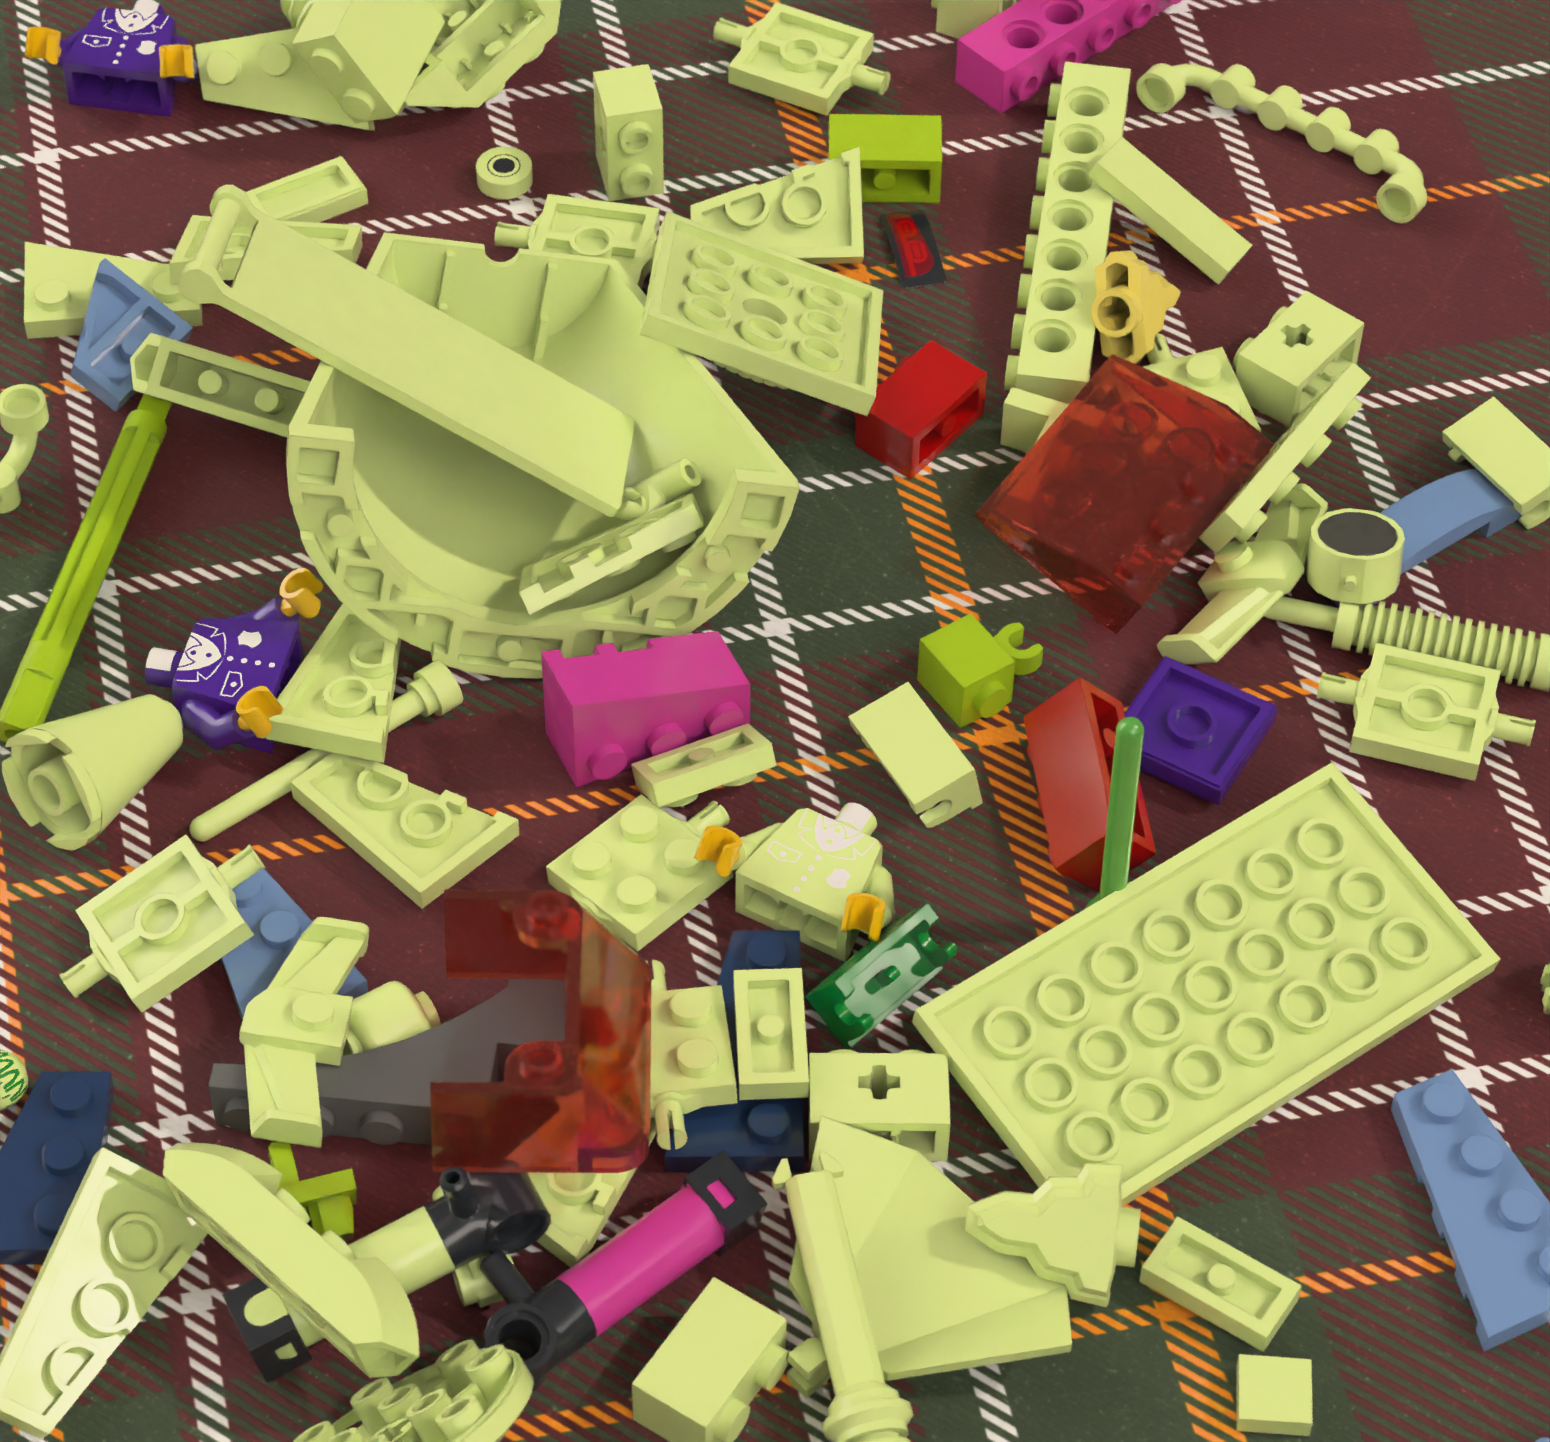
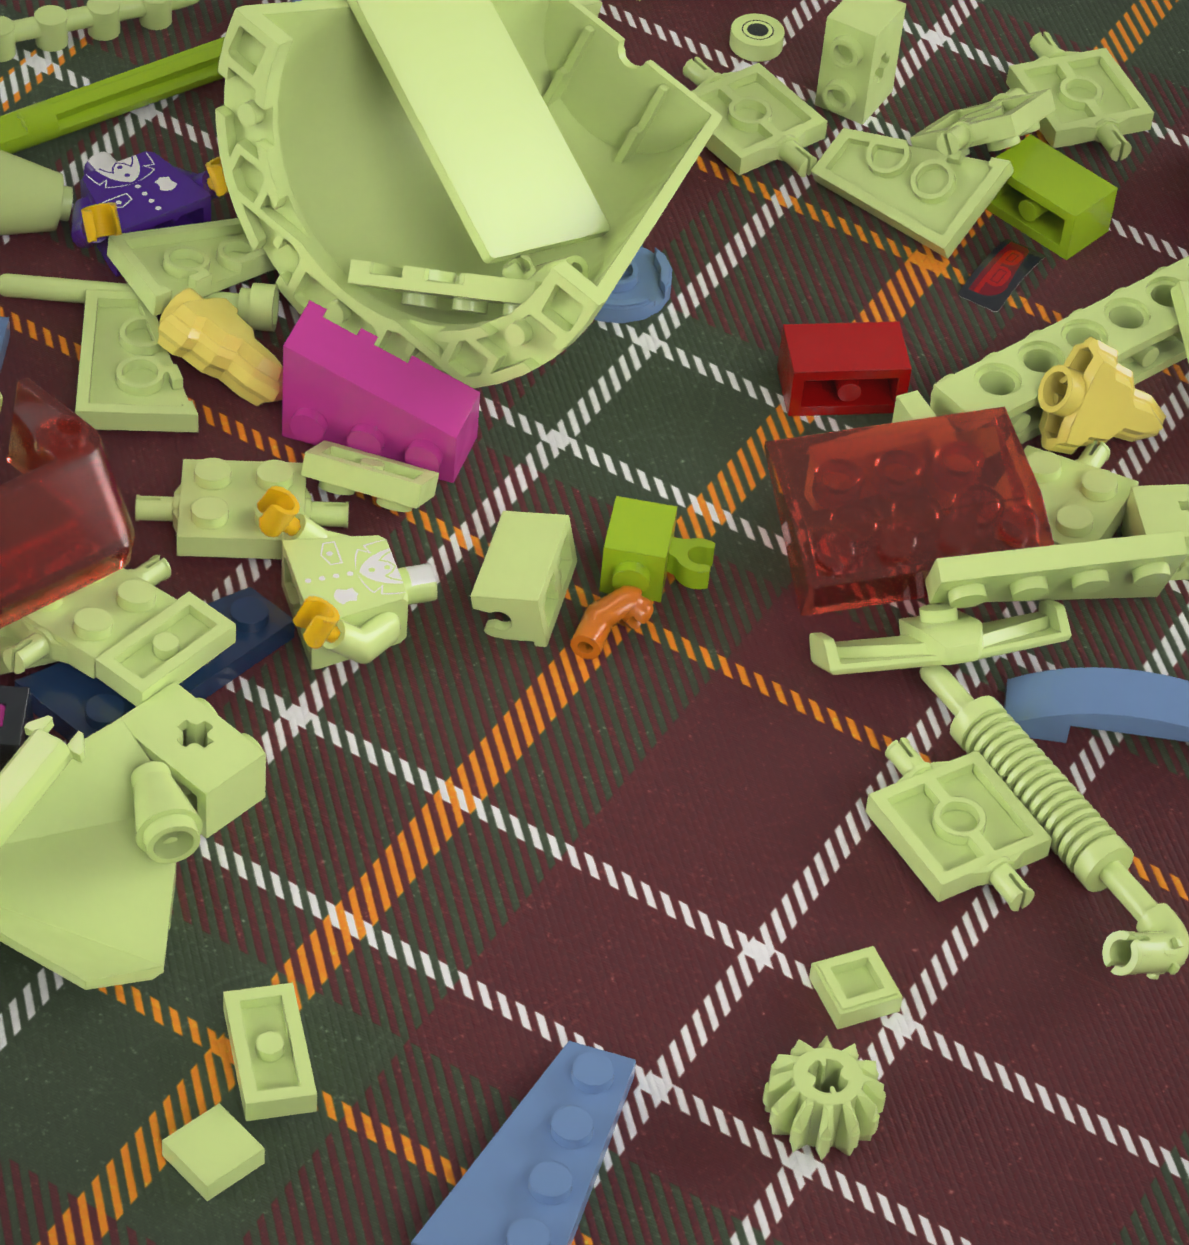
camera: 40 degrees right, 5 degrees down
yellowish green piece [639,211,883,416] -> none
green hinge [805,903,957,1049] -> none
yellowish green plate [912,762,1501,1207] -> none
yellowish green rock [965,1163,1141,1307] -> none
red brick [1023,677,1157,893] -> none
bright green piece [1085,717,1144,909] -> none
dark purple plate [1124,656,1278,806] -> none
yellowish green piece [1306,508,1405,604] -> none
none -> yellowish green cone [130,761,203,864]
none -> light yellow rock [158,288,283,406]
none -> orange arm [570,586,654,659]
none -> yellowish green tile [809,946,903,1030]
none -> yellowish green plate [910,87,1056,156]

